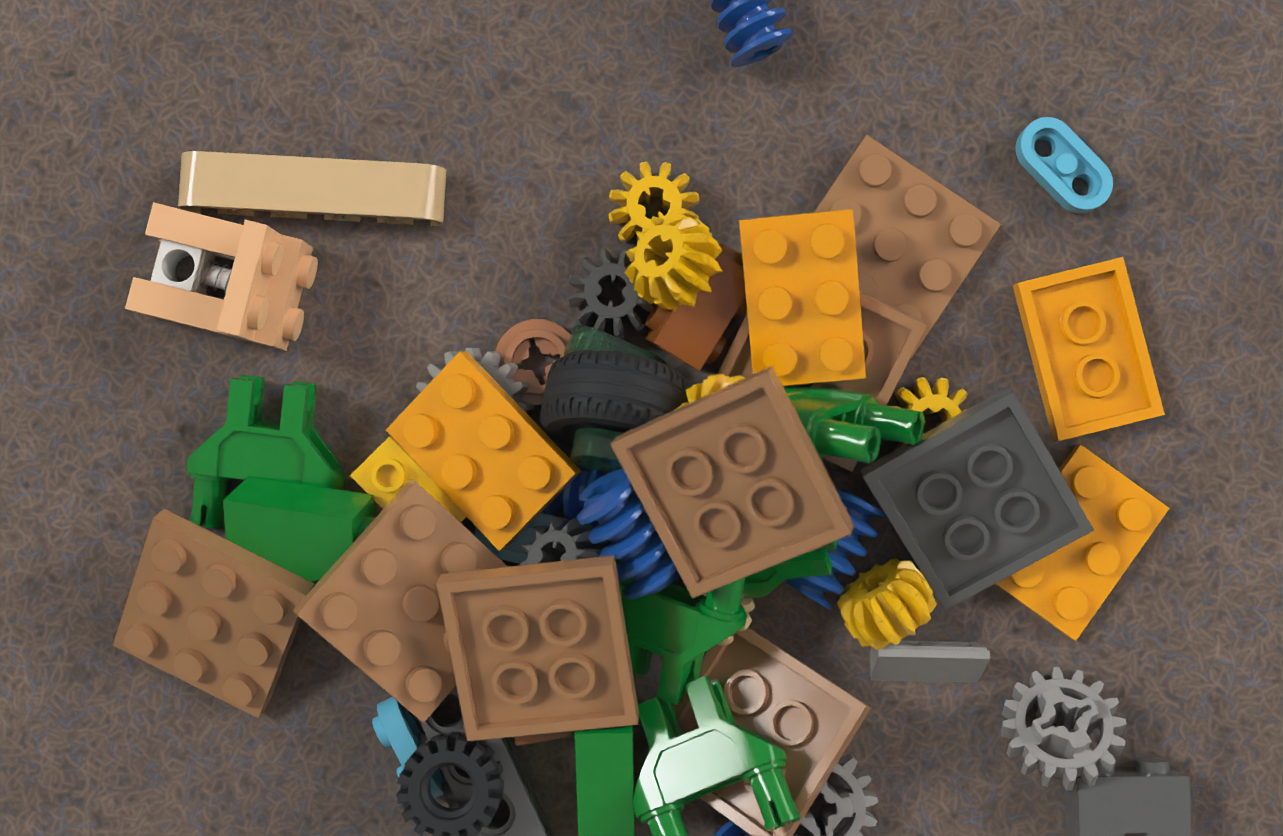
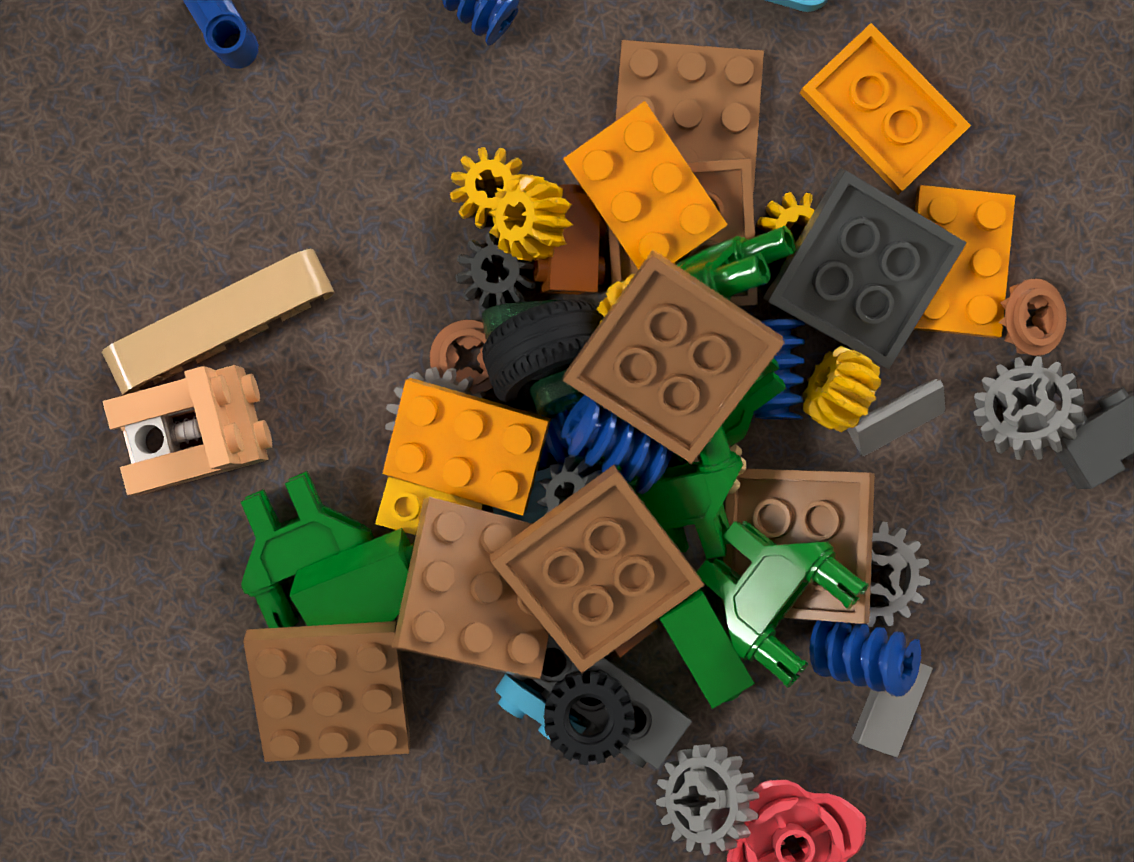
camera: 25 degrees left, 0 degrees up
none -> nougat gear [998,279,1067,356]

